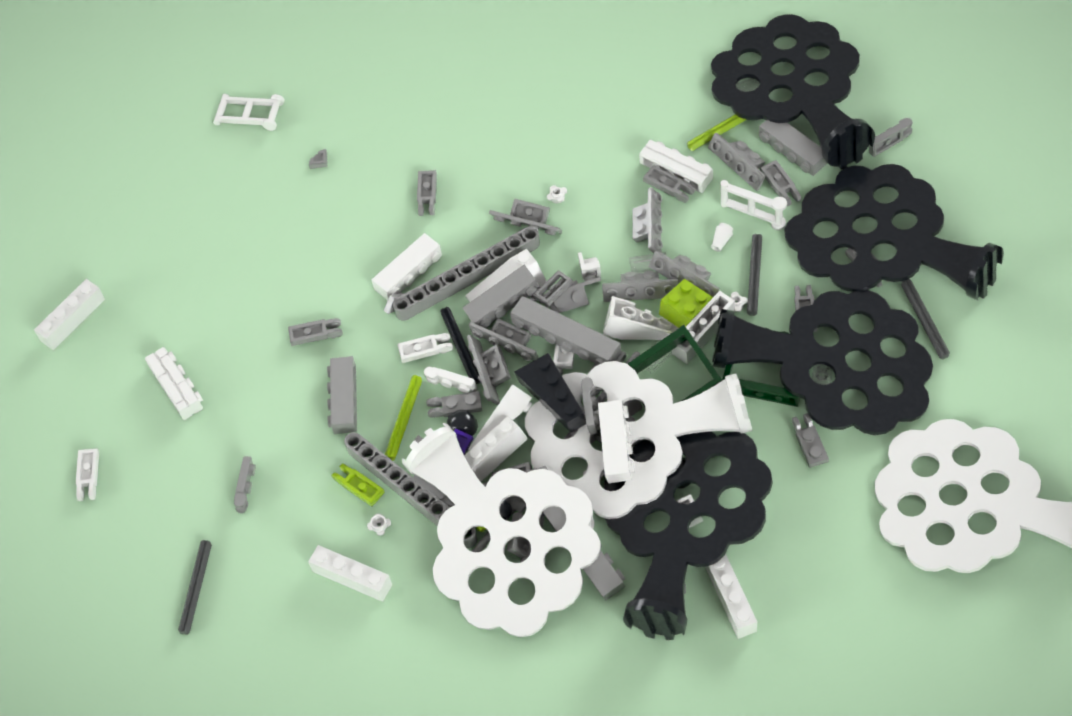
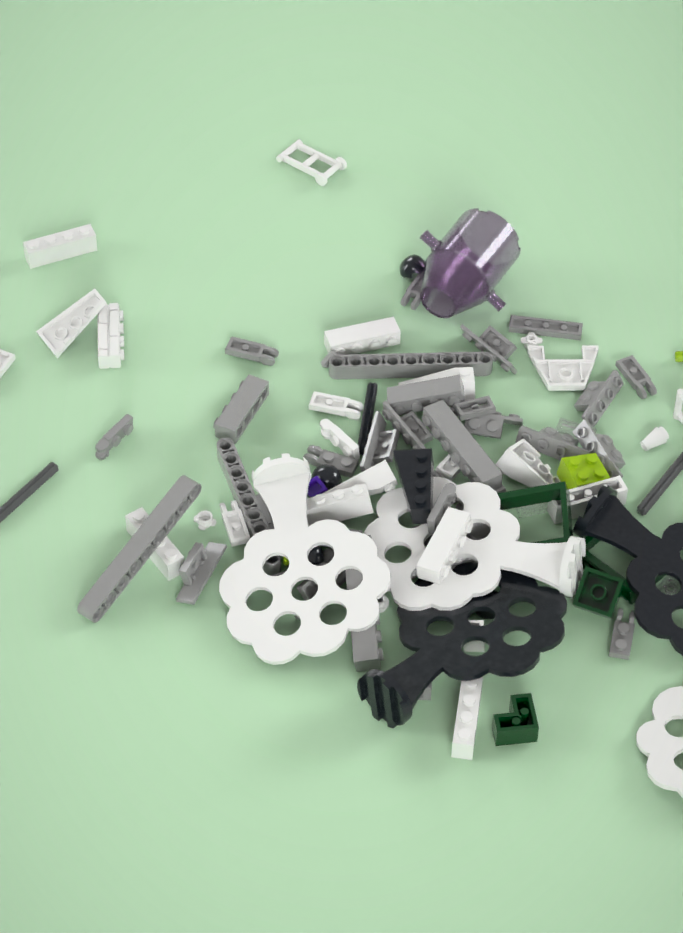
camera: 20 degrees right, 10 degrees down
light grey tile [309,149,327,169] -> none
lime hinge [331,463,385,507] -> none
lime axle [385,375,422,461] -> none
white panel [578,252,601,281] -> none
white brick [639,140,713,193] -> none
white plate [730,292,748,312] -> none
none -> white wing [36,289,107,359]
none -> light grey beam [77,475,202,623]
none -> light grey bracket [176,542,227,605]
none -> white hinge [220,500,250,547]
none -> black hair [400,254,428,278]
none -> clear purple piece [420,208,521,318]
none -> dark green brick [492,693,539,746]
none -> light grey tile [509,315,583,340]
none -> white wing [527,345,599,391]
none -> dark green brick [572,566,625,620]

